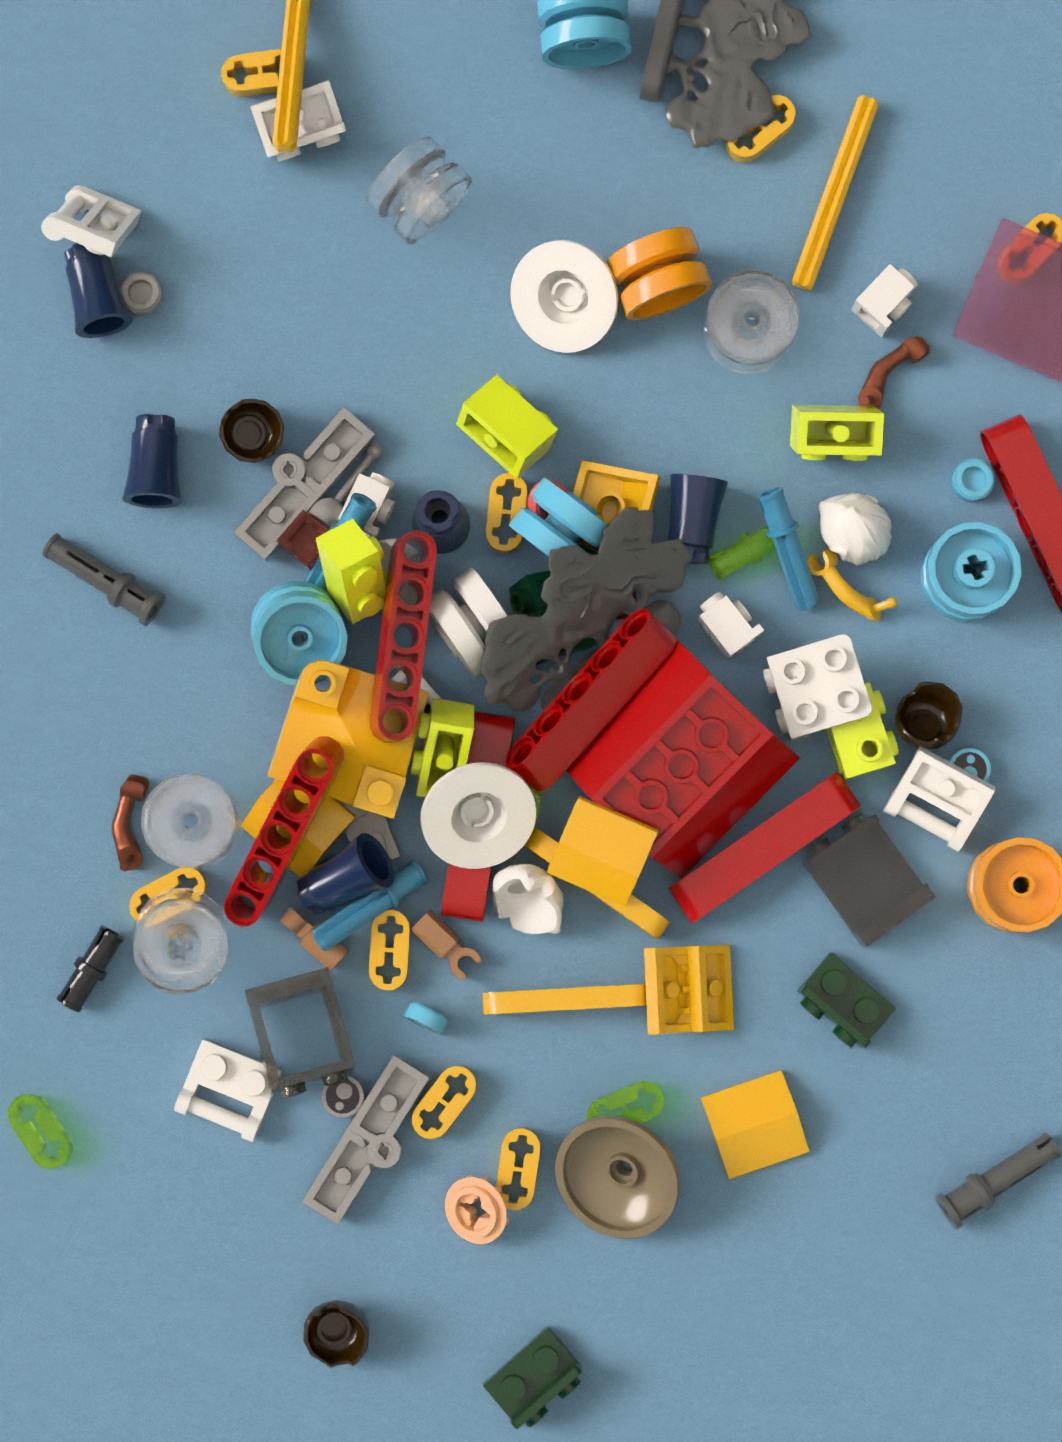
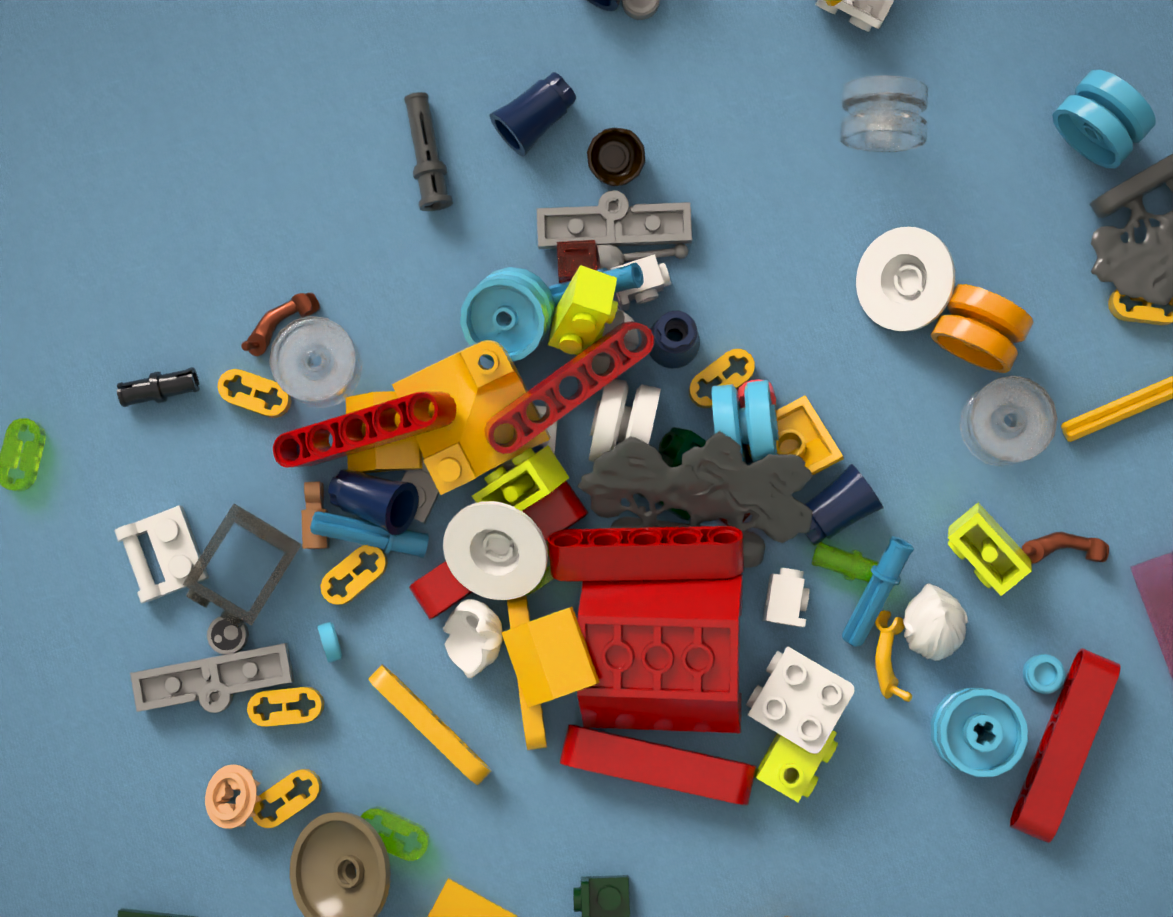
camera: 45 degrees right, 0 degrees up
clear wheel [133,888,228,994] -> none
dark brown hair [303,1300,370,1368] -> none
medium nougat bar [411,909,482,980] -> none
neon yellow brick [456,374,558,479] -> none
yellow slope [644,945,734,1034] -> none
clear smoke panel [803,812,936,947] -> none
white brick [851,264,918,338] -> none
white plate [883,747,995,852] -> none
dark brown hair [895,681,963,749] -> none
tile [949,748,991,782] -> none

